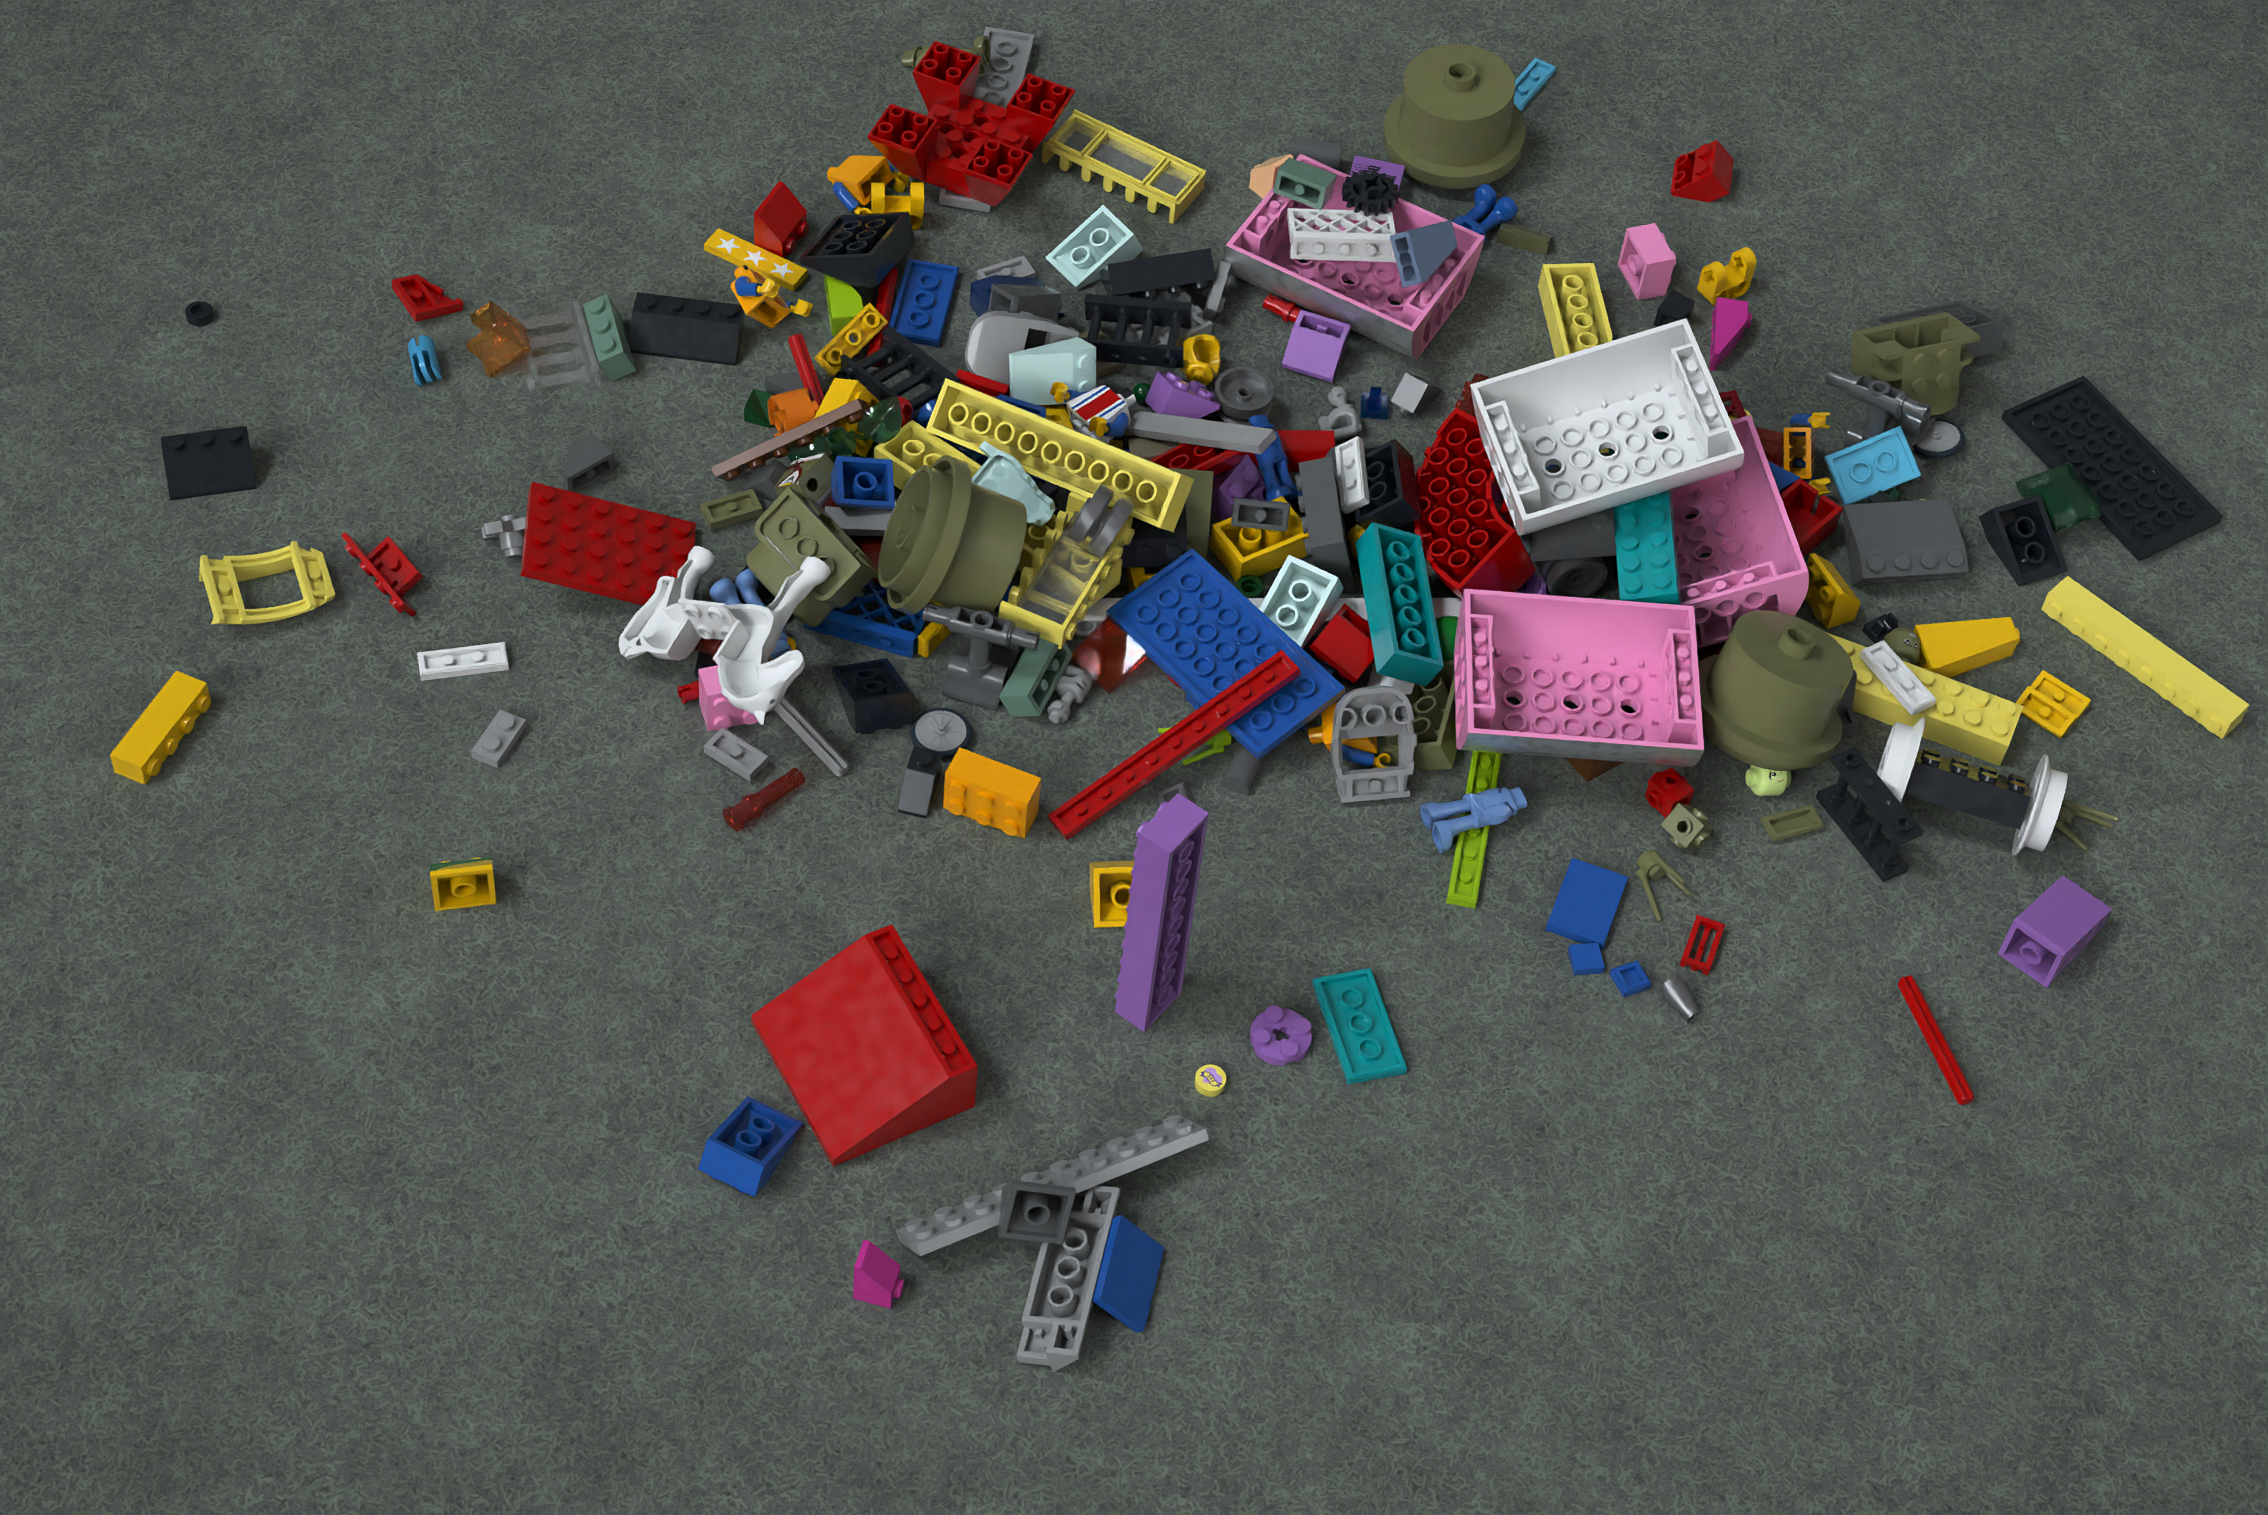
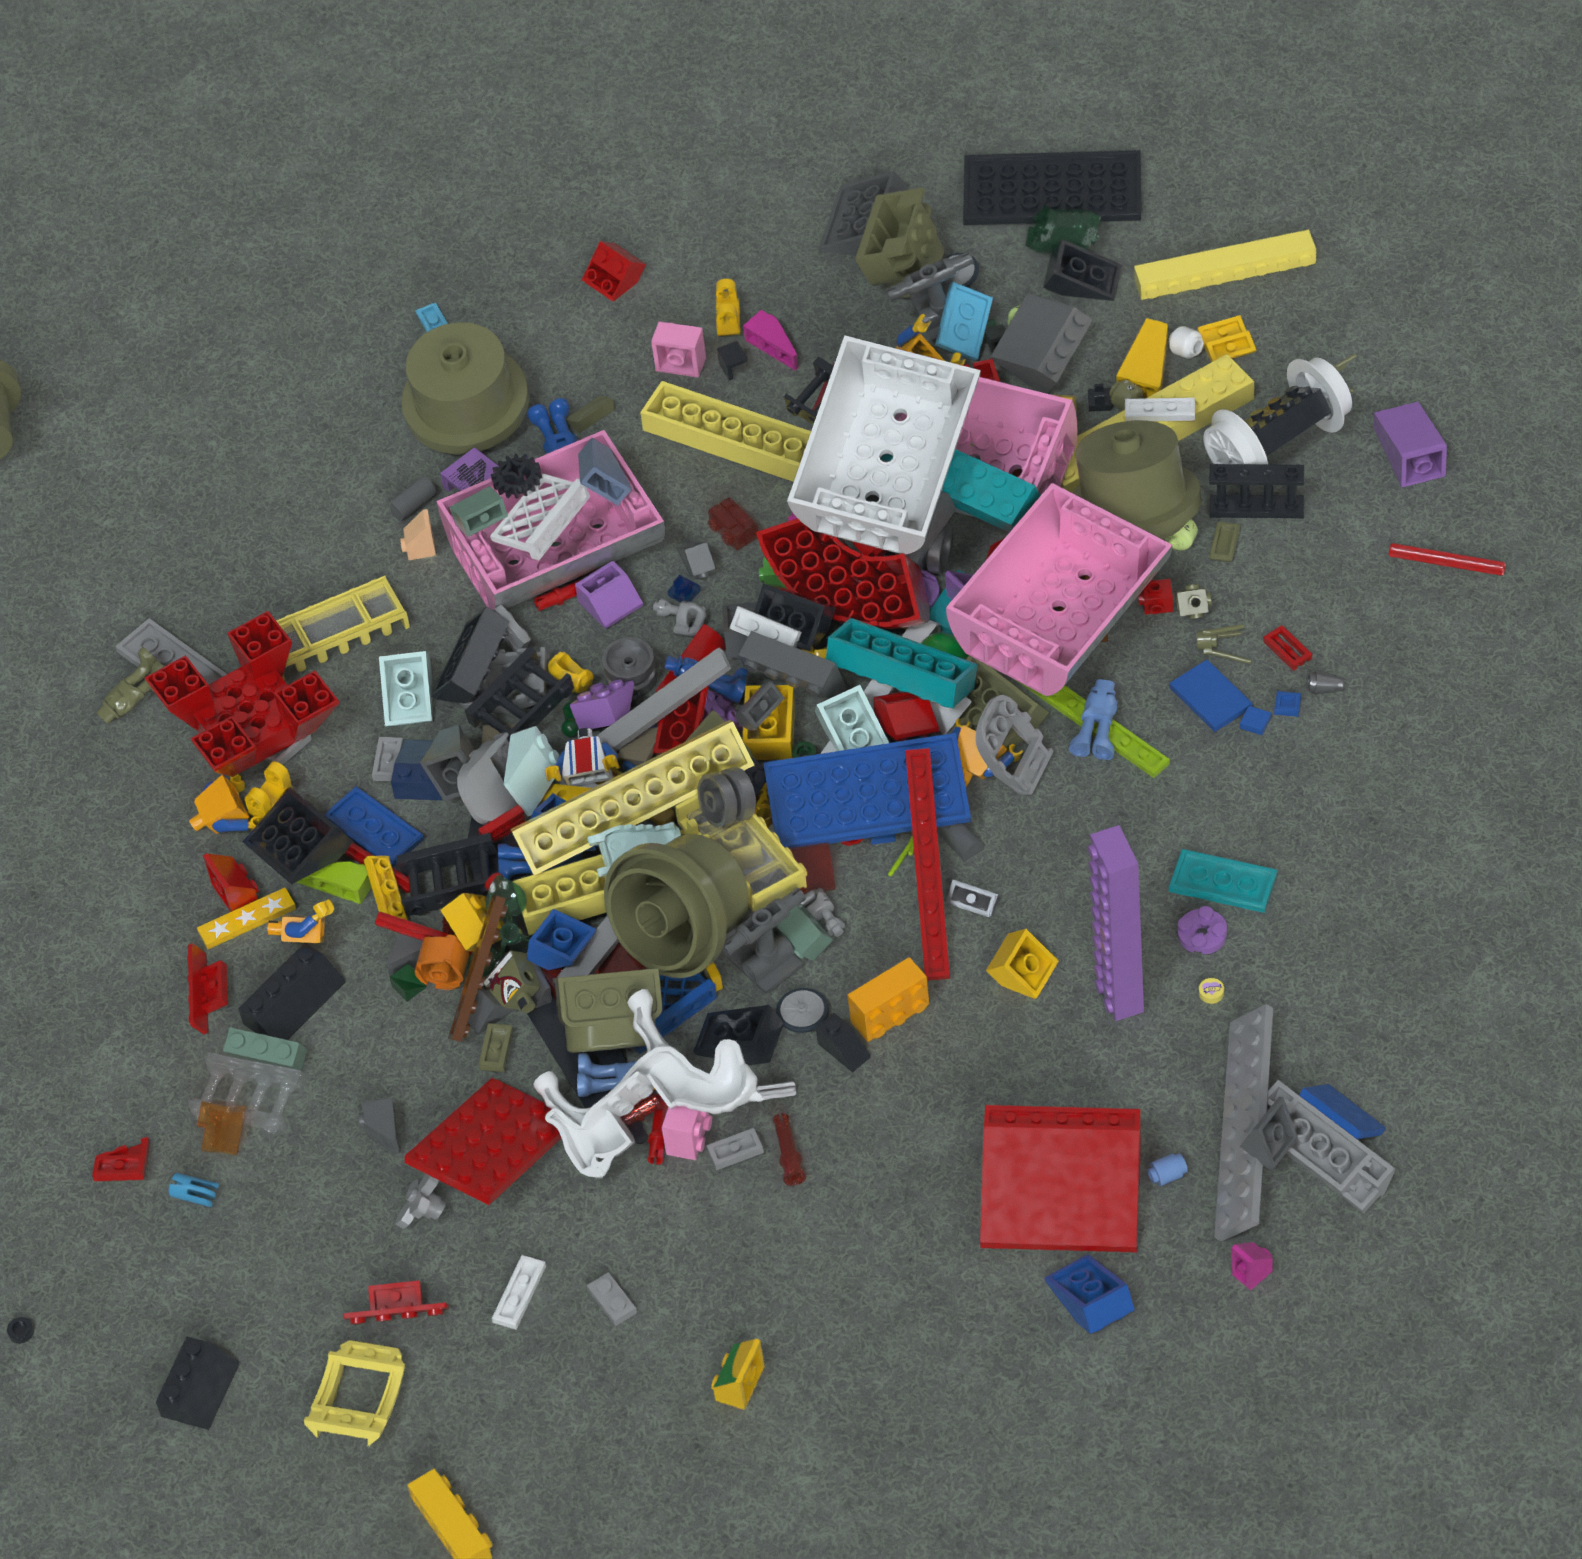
camera: 45 degrees left, 0 degrees up
none -> red bracket [187,943,228,1035]
none -> medium blue brick [1147,1153,1188,1186]
none -> white head [1169,326,1204,359]

